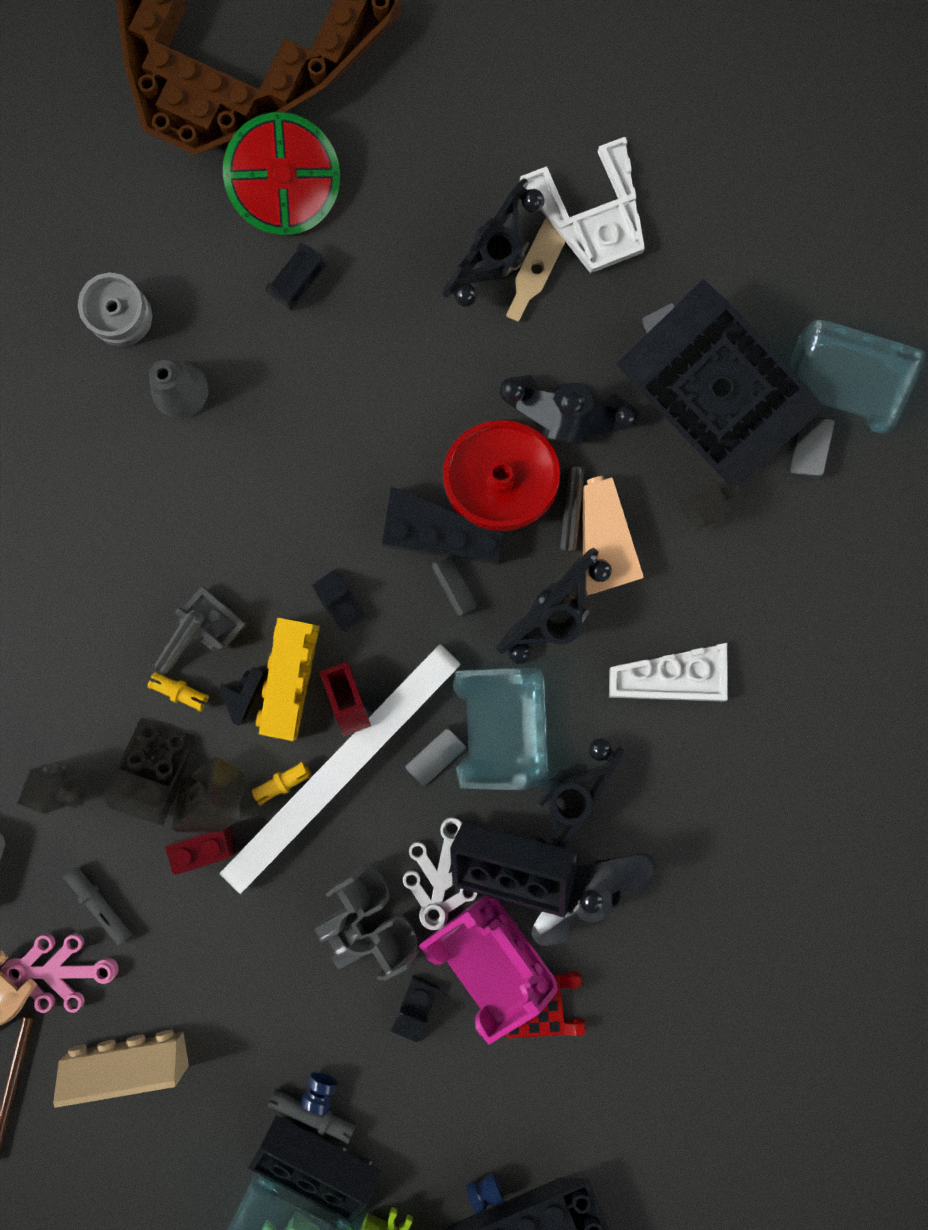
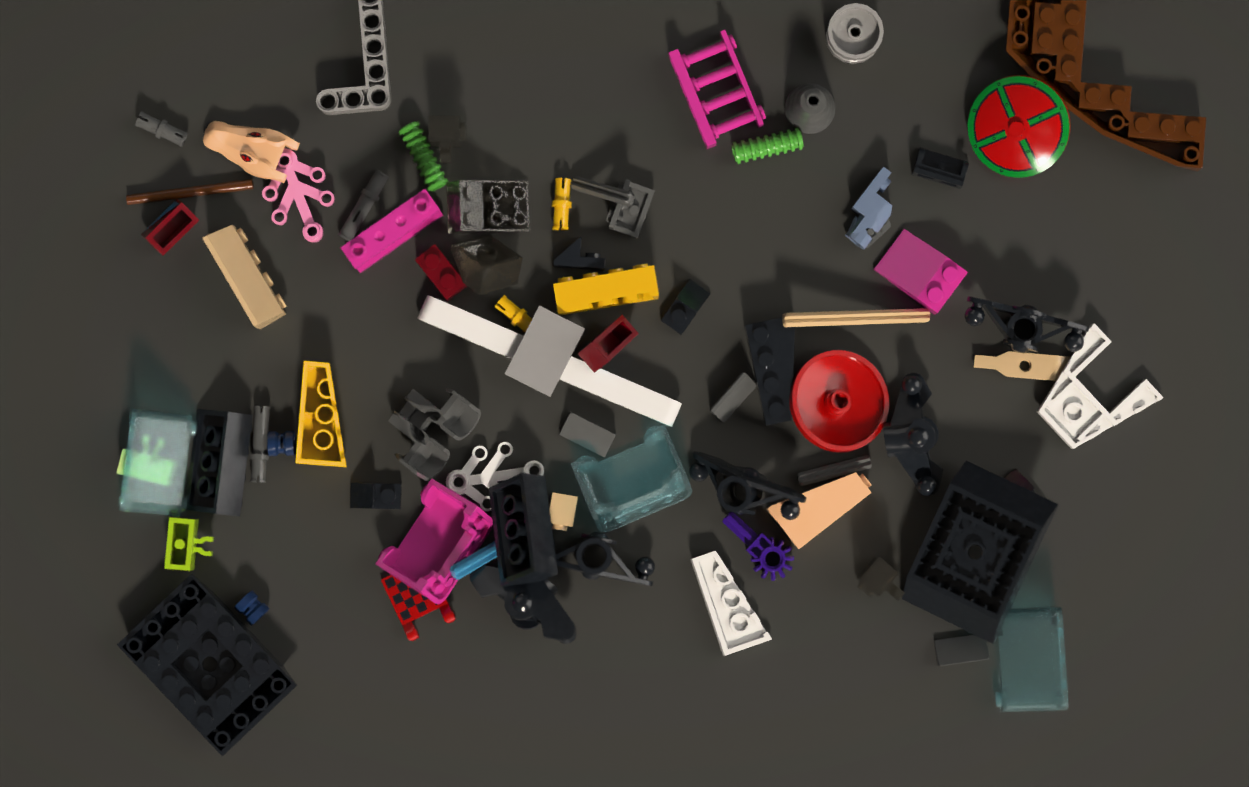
camera: 75 degrees right, 0 degrees up
none -> dark red brick [141,199,199,256]
none -> yellow wedge [295,361,347,467]
none -> dark pink fence [341,189,443,273]
none -> bright green piece [399,121,448,192]
none -> dark azure axle [450,541,497,580]
none -> light grey tile [505,305,585,397]
none -> tan brick [550,492,578,531]
none -> dark pink fence [668,30,766,149]
none -> dark purple gear [722,511,794,581]
none -> bright green piece [732,128,804,164]
none -> tan axle [782,308,930,327]
none -> sand blue plate [845,166,892,250]
none -> dark pink slope [874,229,968,315]

